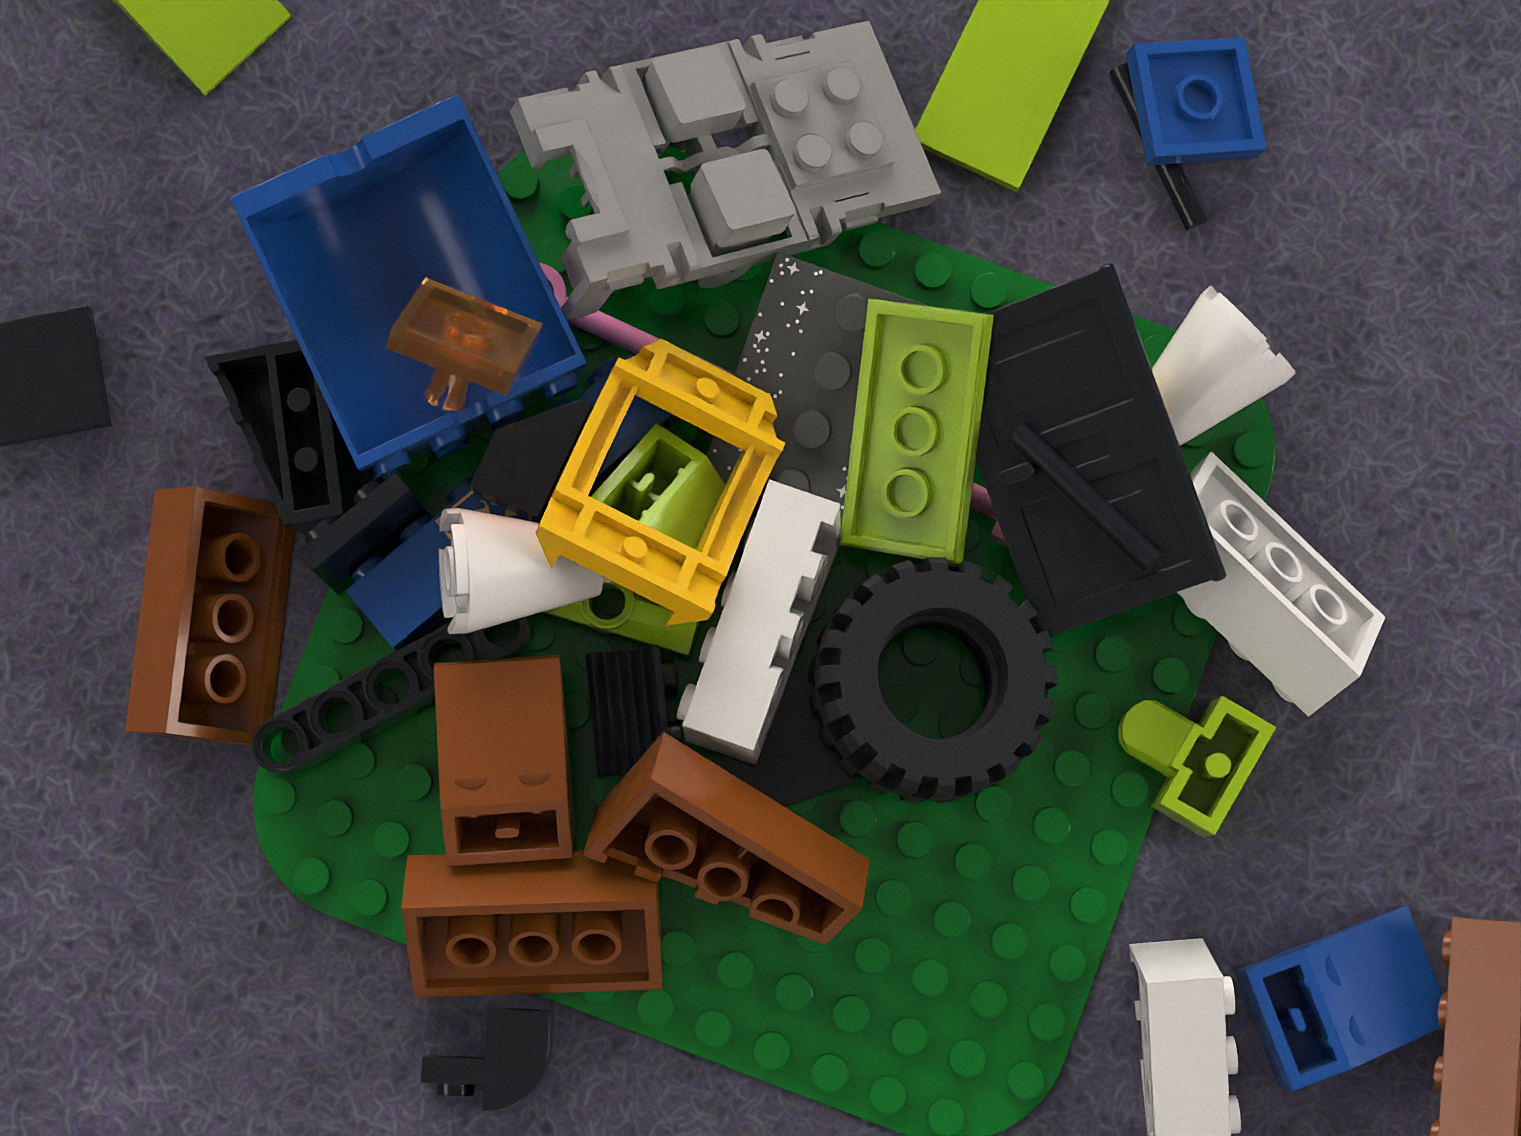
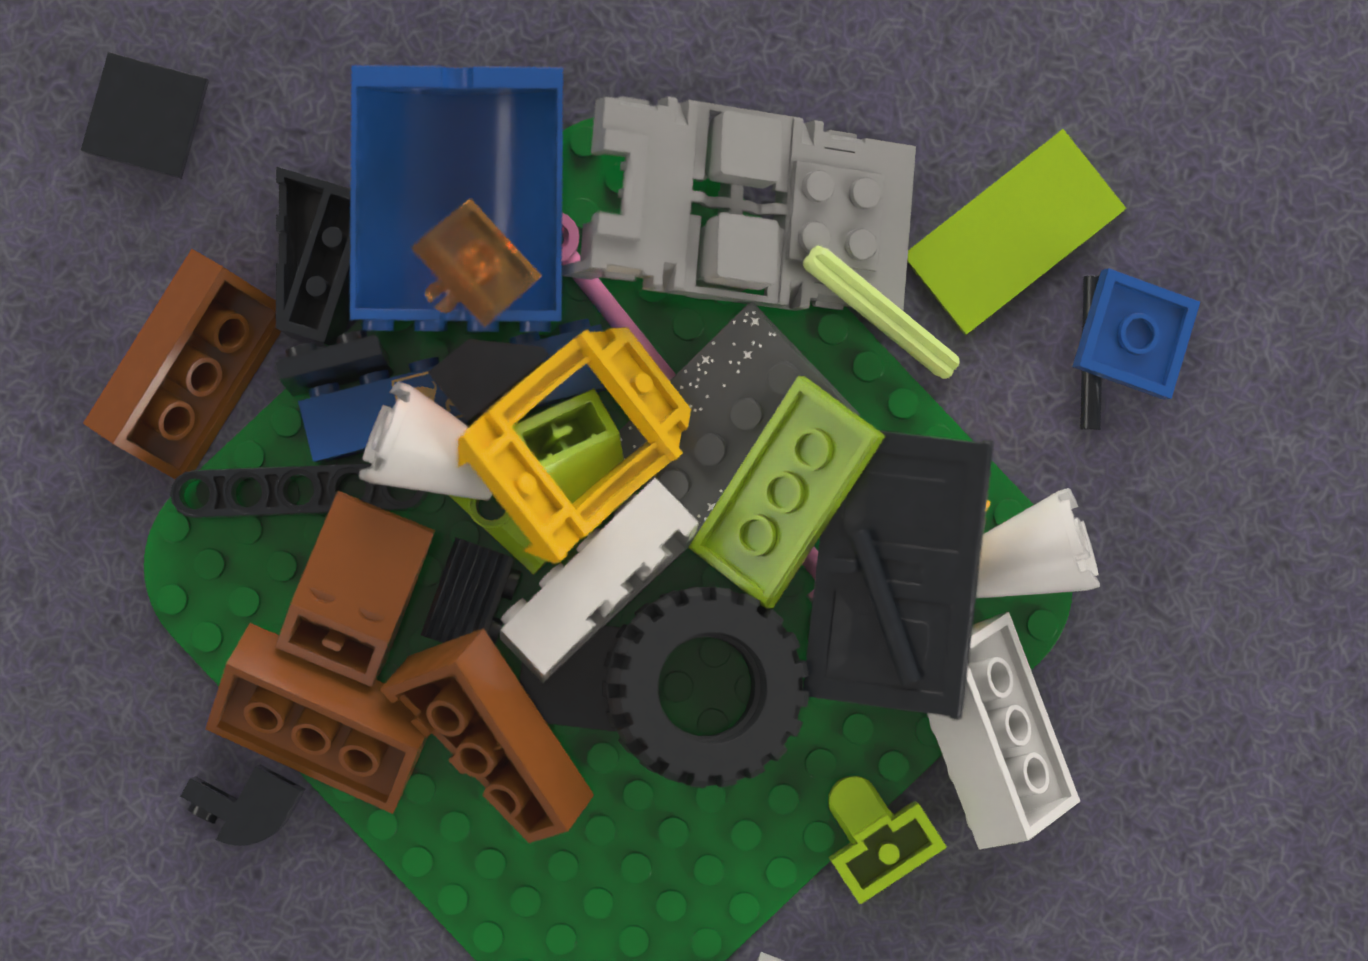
camera: 20 degrees right, 5 degrees up
none -> yellowish green axle [803,245,960,379]

